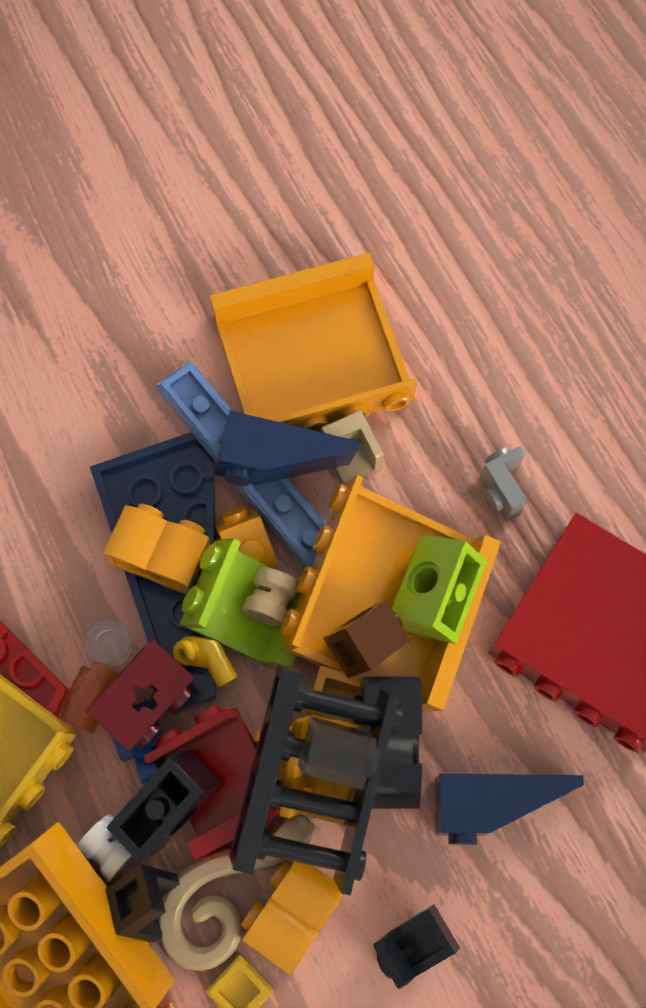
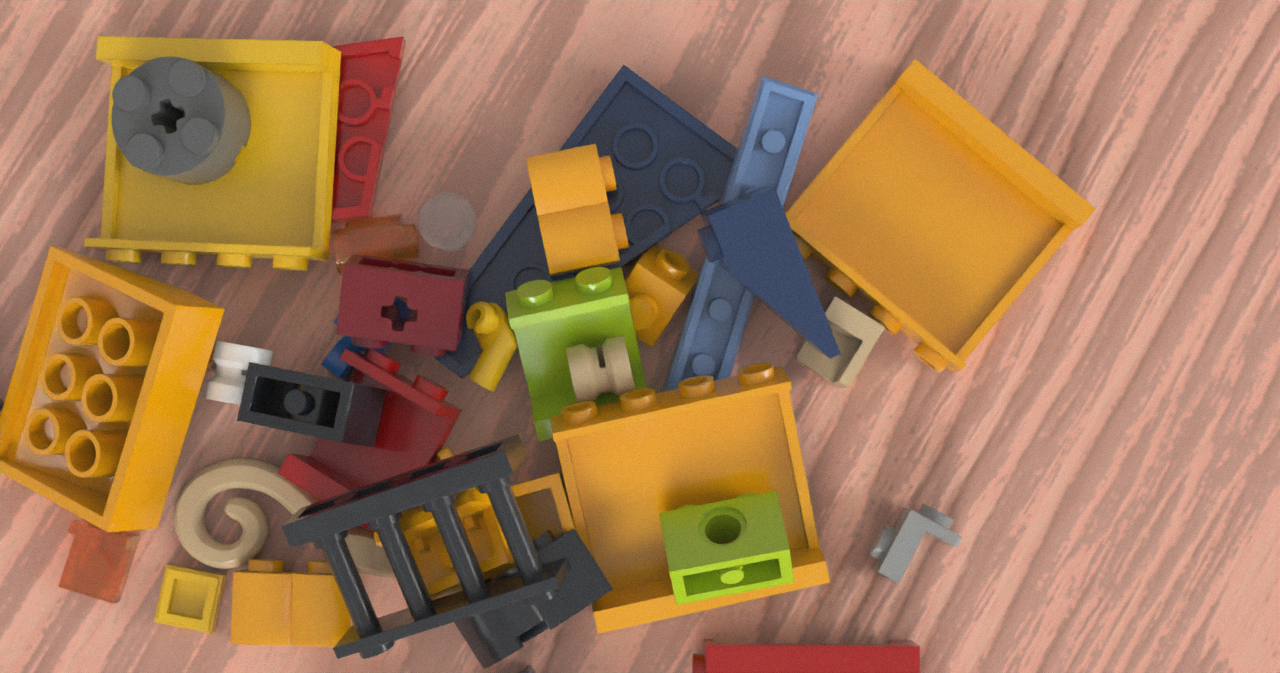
camera: 55 degrees right, 15 degrees up
black panel [105,864,180,942] -> none
clear smoke brick [297,716,380,790] -> none
reddish brown brick [323,601,410,678] -> none

